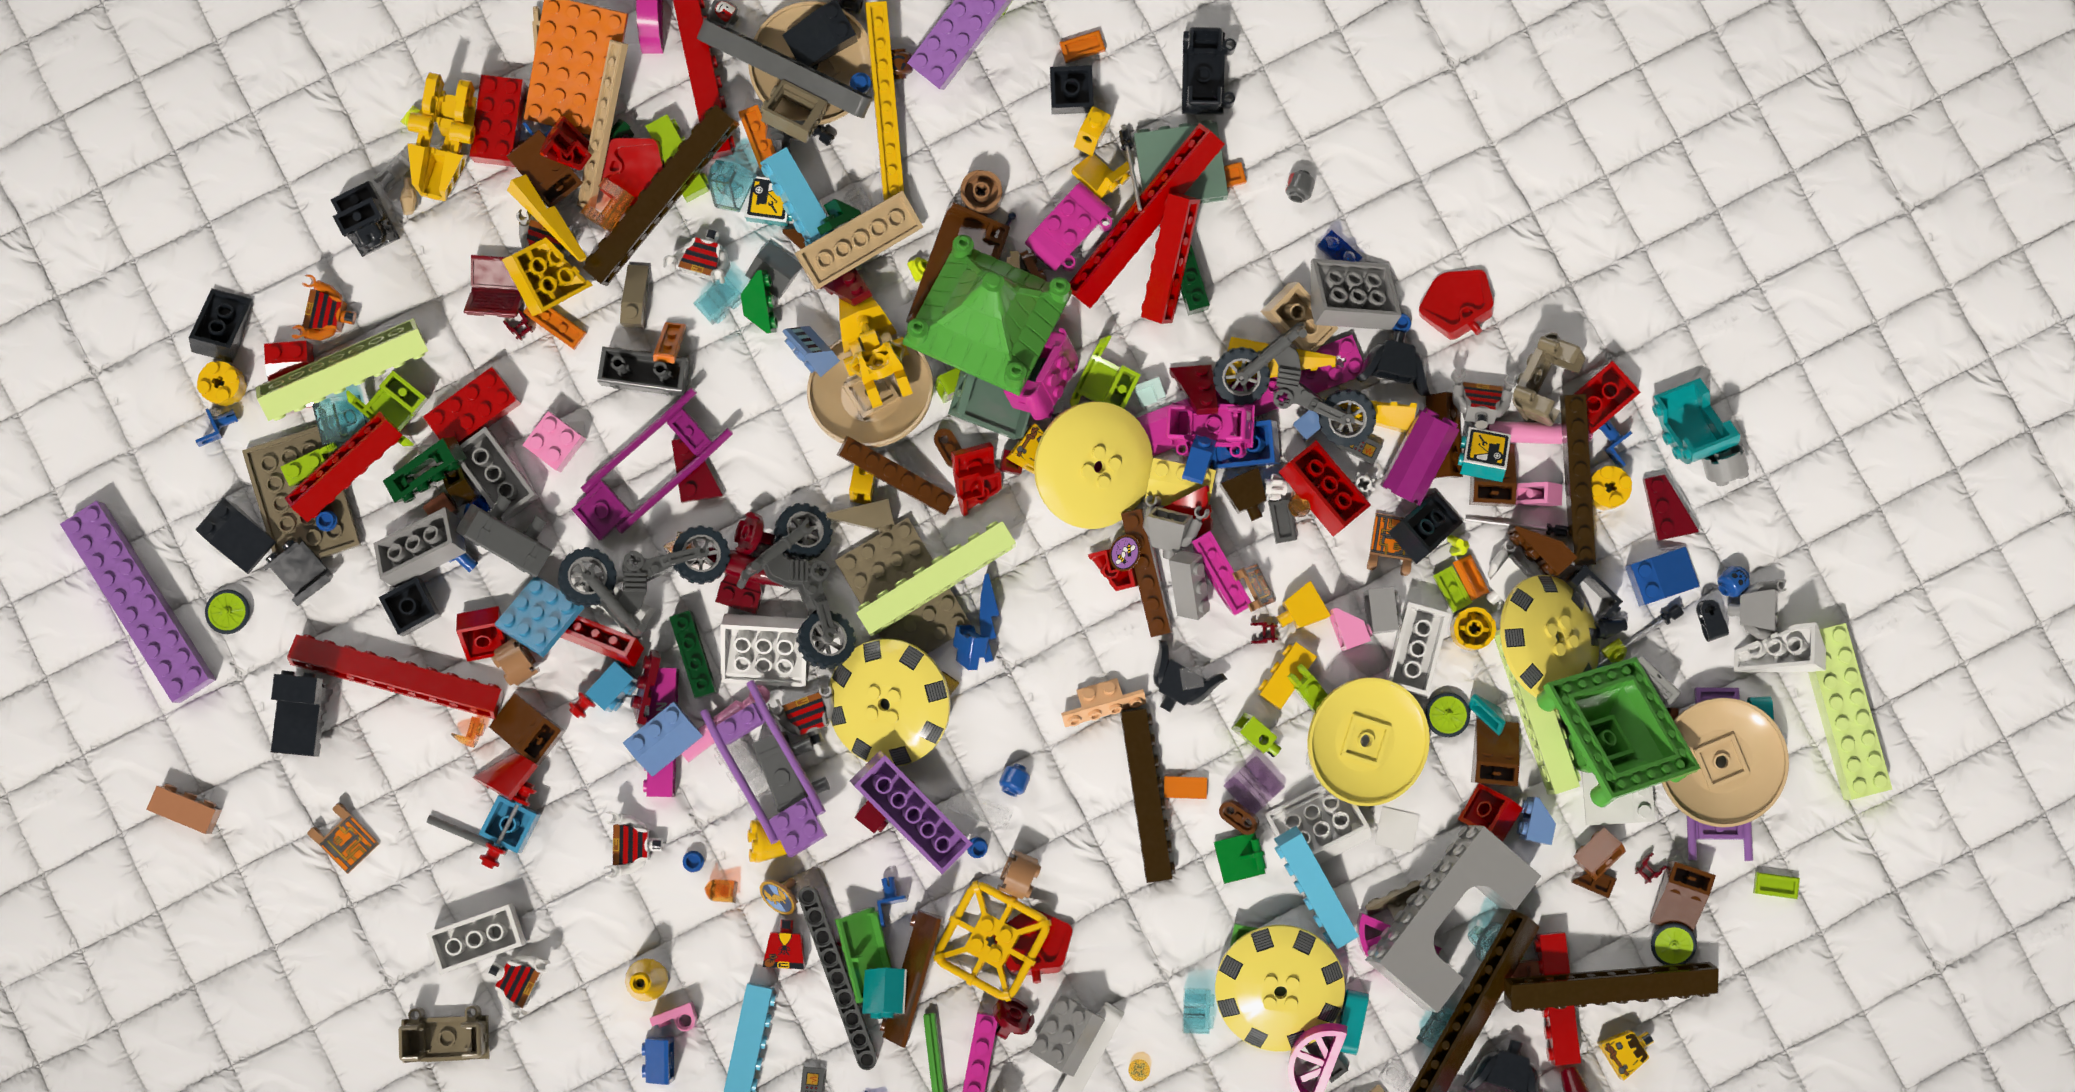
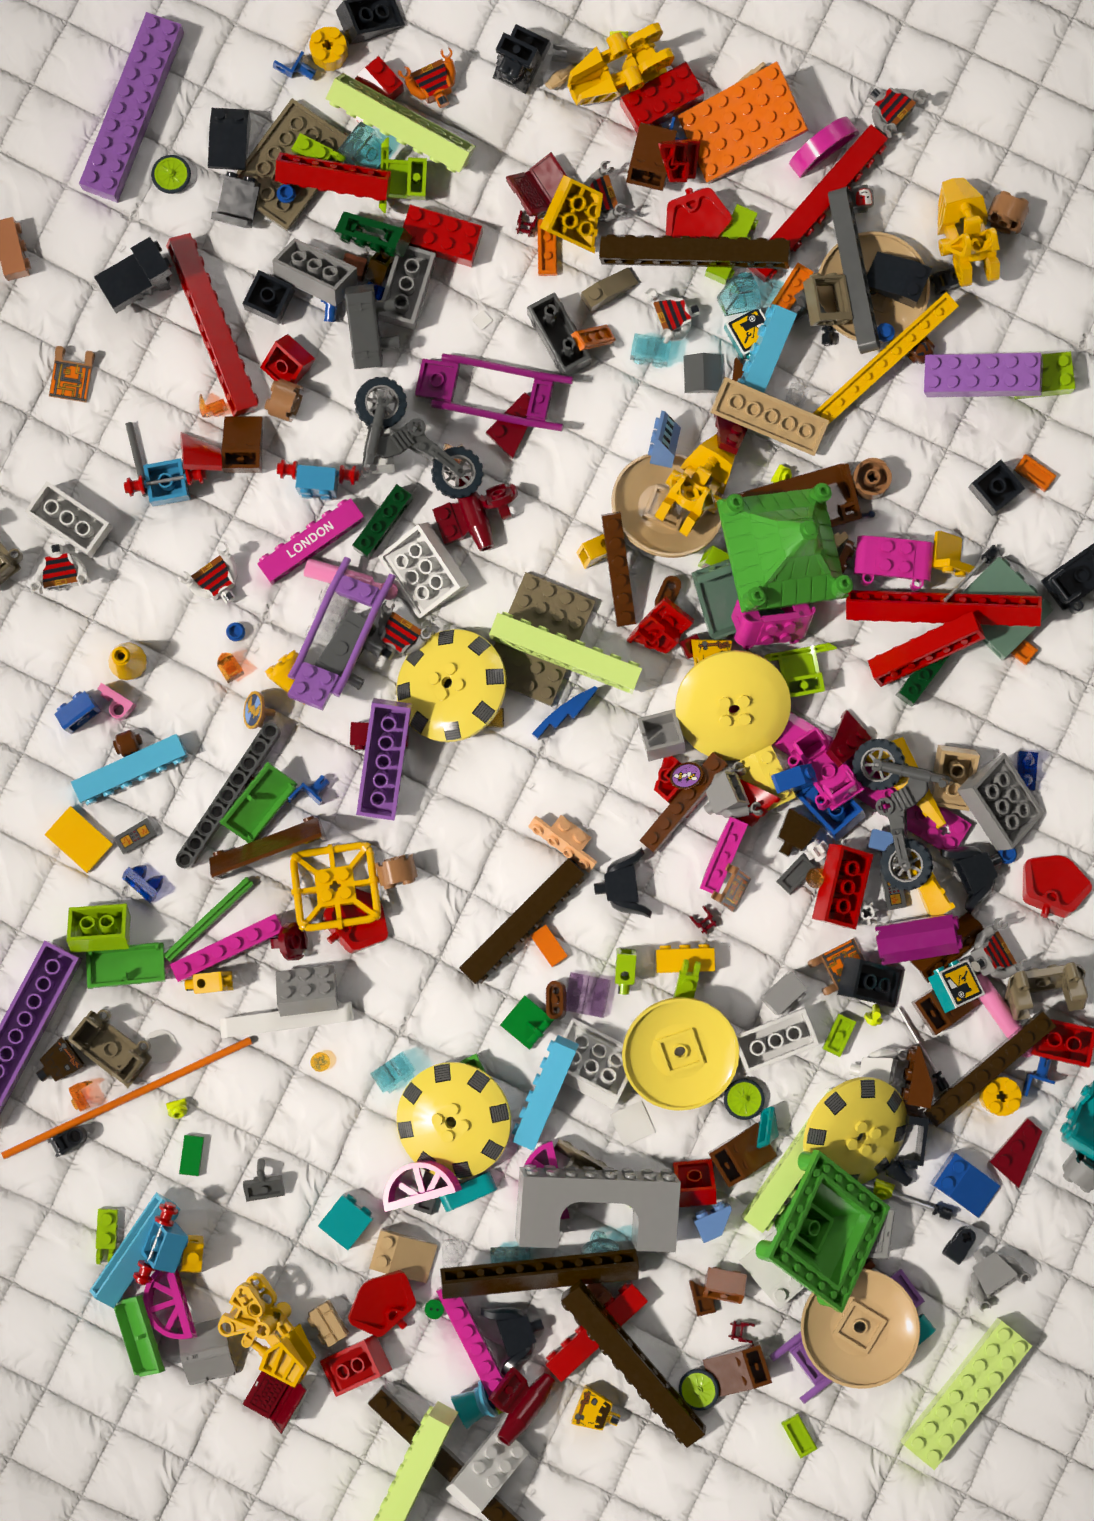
camera: 55 degrees right, 0 degrees up
dark azure plate [495,576,584,658] -> none
yellow wedge [507,174,587,262] -> none
bright pink brick [523,411,586,472] -> none
red brick [560,615,644,667] -> none
tan tile [577,40,628,211] -> none
clear orange connector [580,178,635,233] -> none
dark green tile [610,119,634,140] -> none
medium blue slope [623,702,703,777] -> none
dark red wing [630,649,661,725] -> none
piece [737,503,856,669] -> none
green slope [740,270,778,334] -> none
red torso [763,919,806,969] -> none
dark green slope [817,199,861,235] -> none
dark tan slope [826,499,895,533] -> none
teal piece [862,967,907,1019] -> none
clear brick [946,788,1014,830] -> none
blue piece [953,625,989,670] -> none
blue plate [967,837,988,858] -> none
blue head [999,763,1030,797] -> none
yellow torso [1074,106,1111,156] -> none
light aqua panel [1134,377,1166,408] -> none
light grey brick [1169,550,1210,620] -> none
clear tile [1179,665,1204,690] -> none
yellow torso [1276,581,1331,629] -> none
dark grey head [1285,170,1315,203] -> none
bright pink slope [1329,608,1373,652] -> none
yellow brick [1450,607,1496,651] -> none
orange tile [1453,554,1489,601] -> none
bright pink slope [1516,482,1562,507] -> none
blue head [1717,566,1750,597] -> none
white wedge [1734,622,1826,672] -> none
none -> reddish brown head [113,730,143,757]
none -> light grey piece [638,709,686,762]

